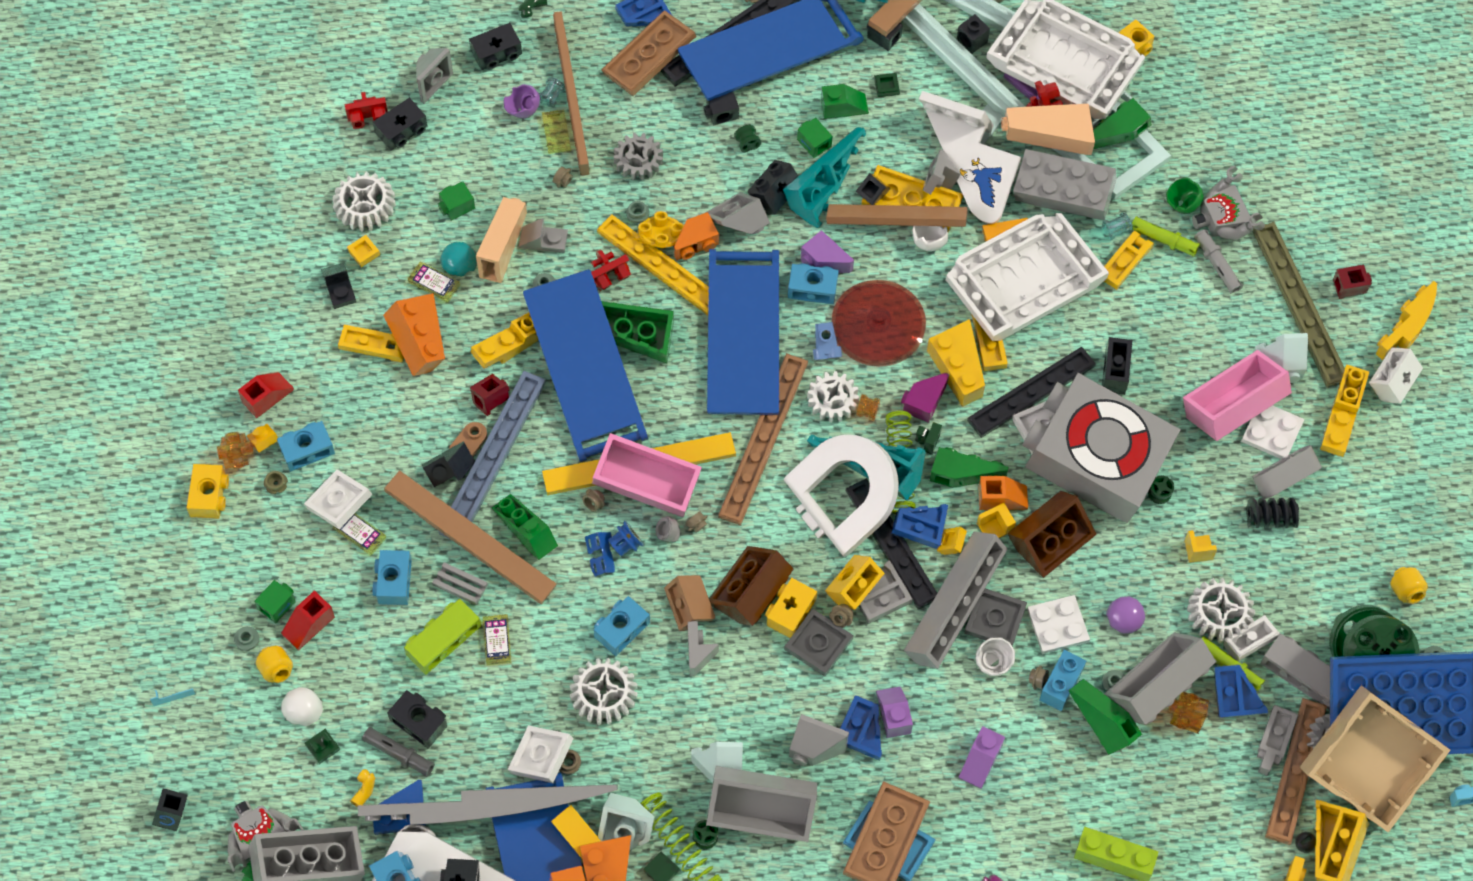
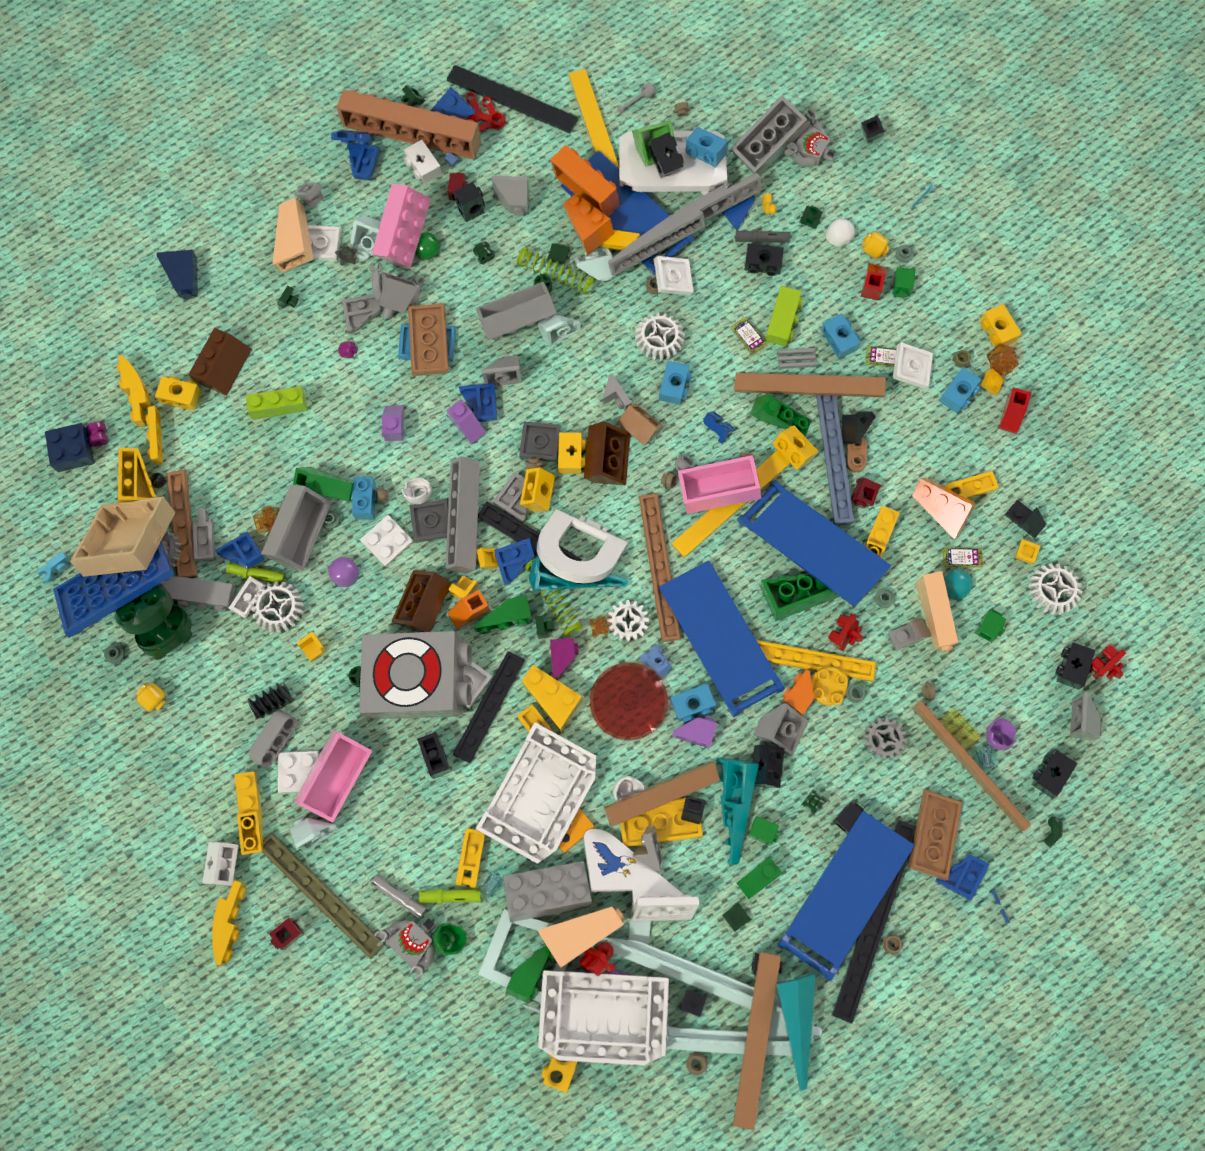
camera: 155 degrees right, 10 degrees up
blue piece [608,521,644,557] -> none
none -> yellow brick [772,425,819,470]

